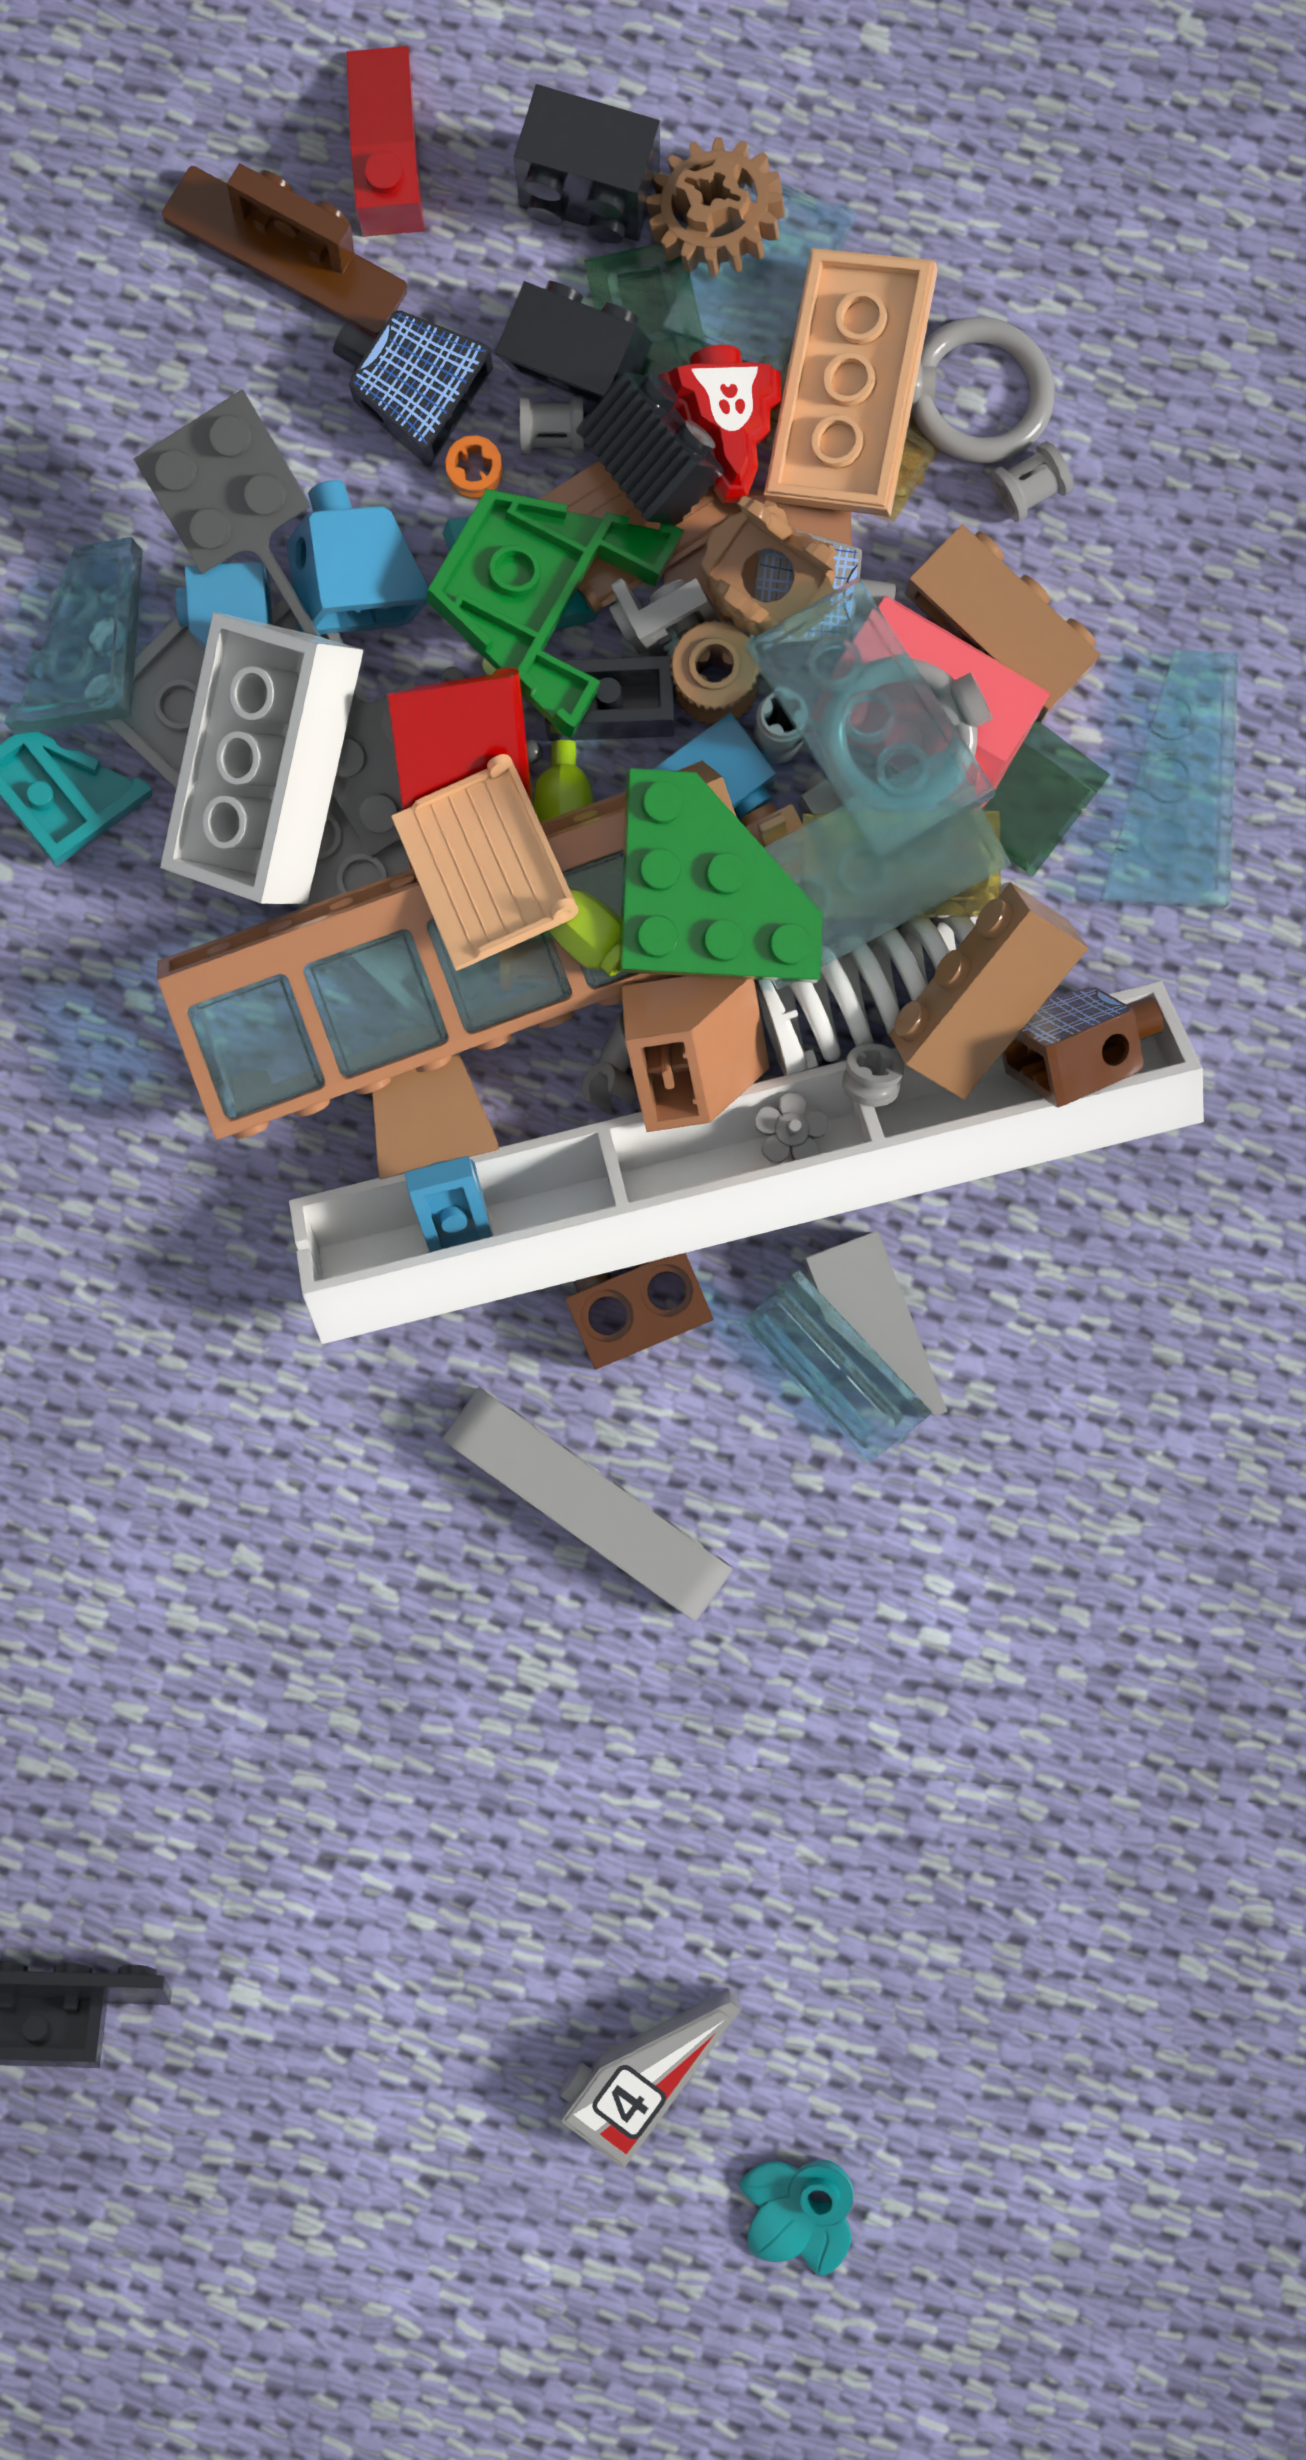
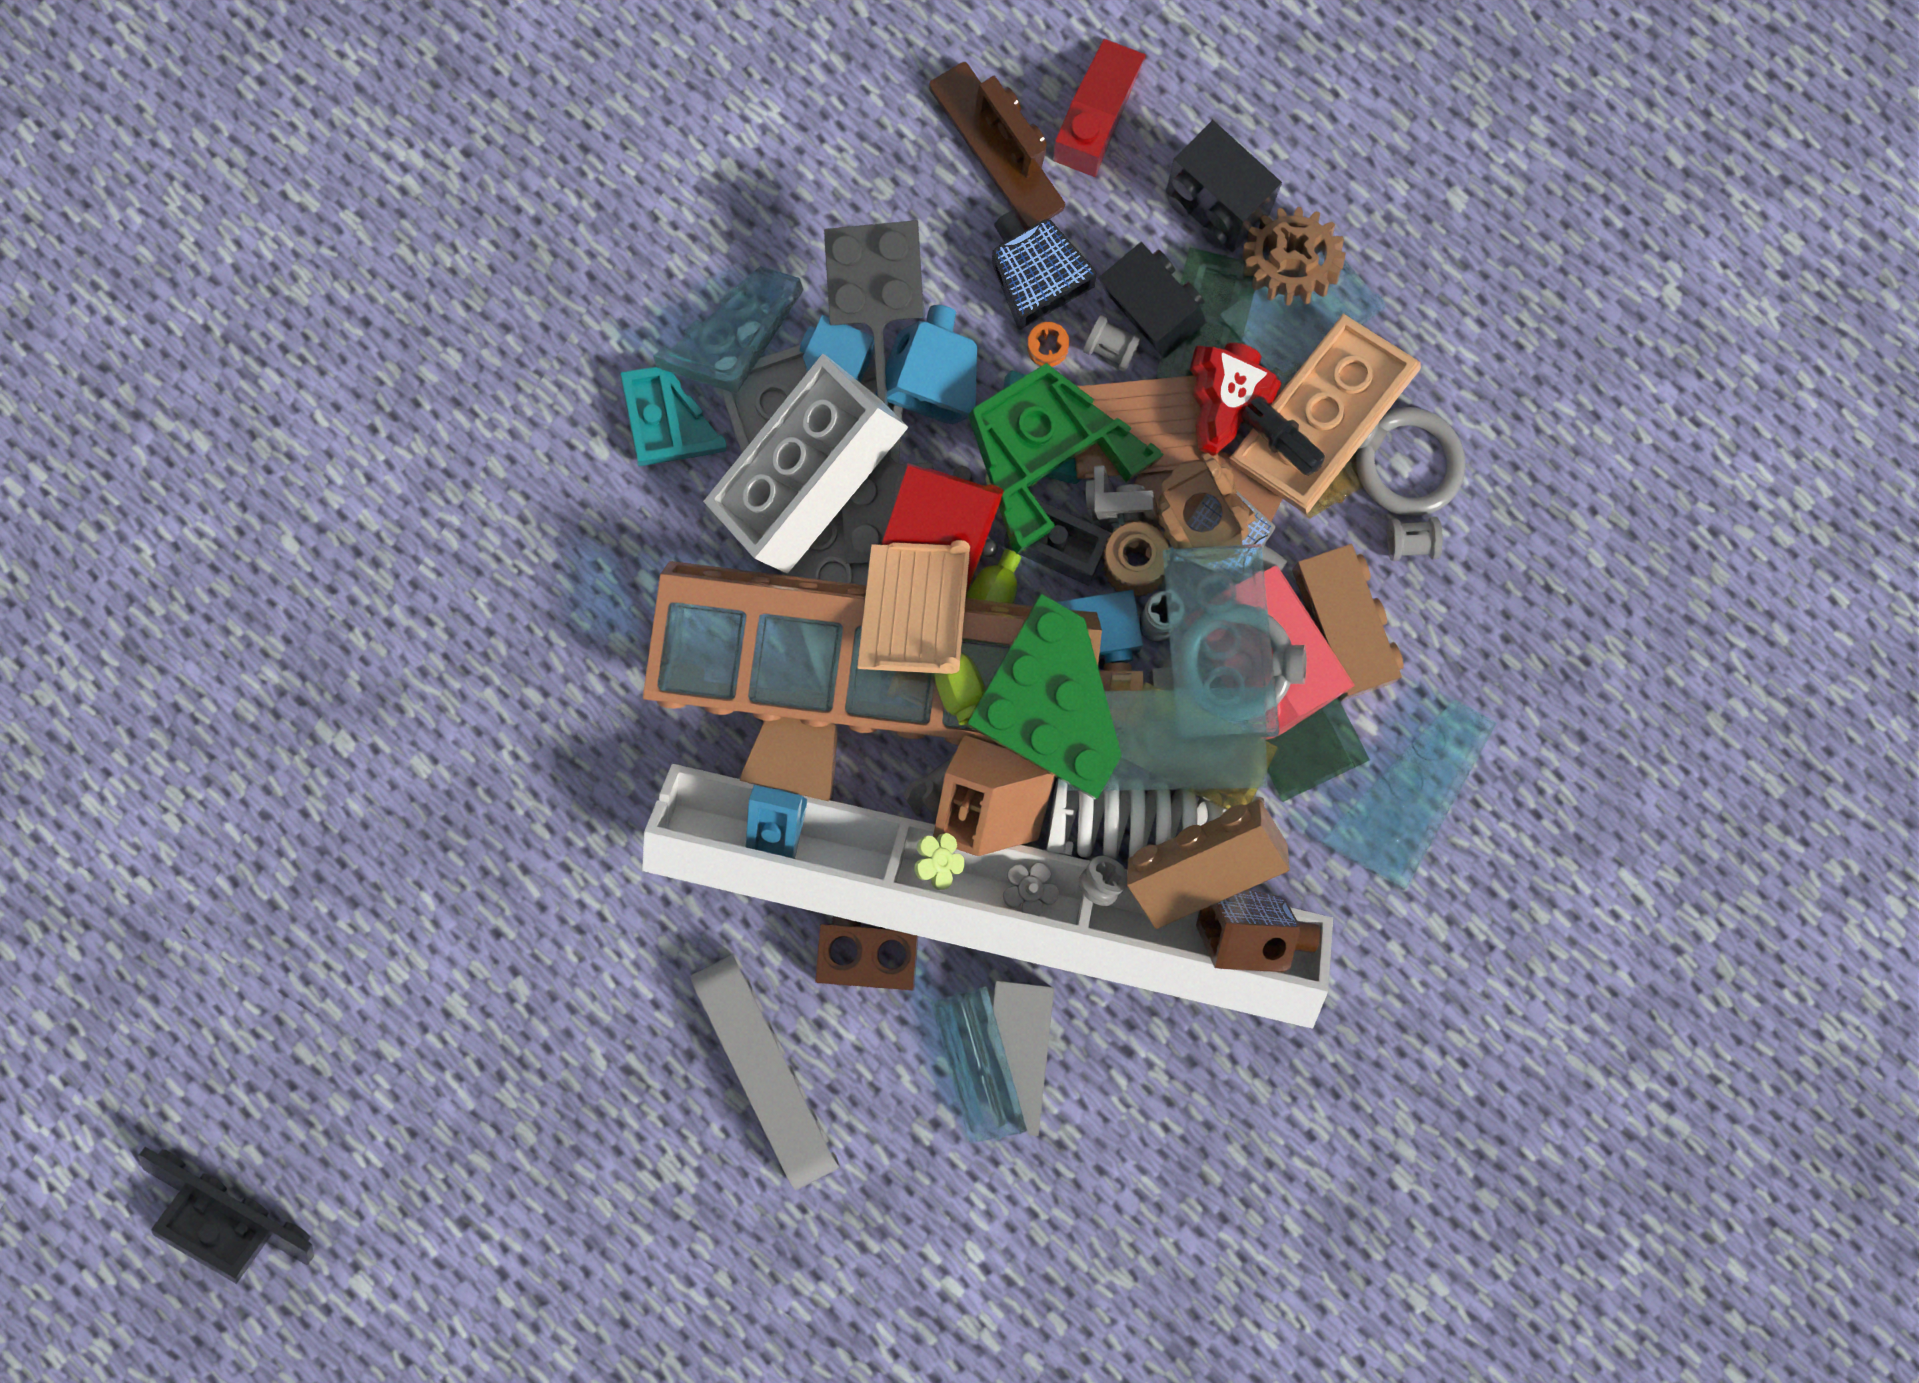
camera: 30 degrees right, 5 degrees down
black brick [576,371,724,525] -> none
none -> yellowish green plant [914,833,964,890]
none -> black axle [1241,396,1325,476]

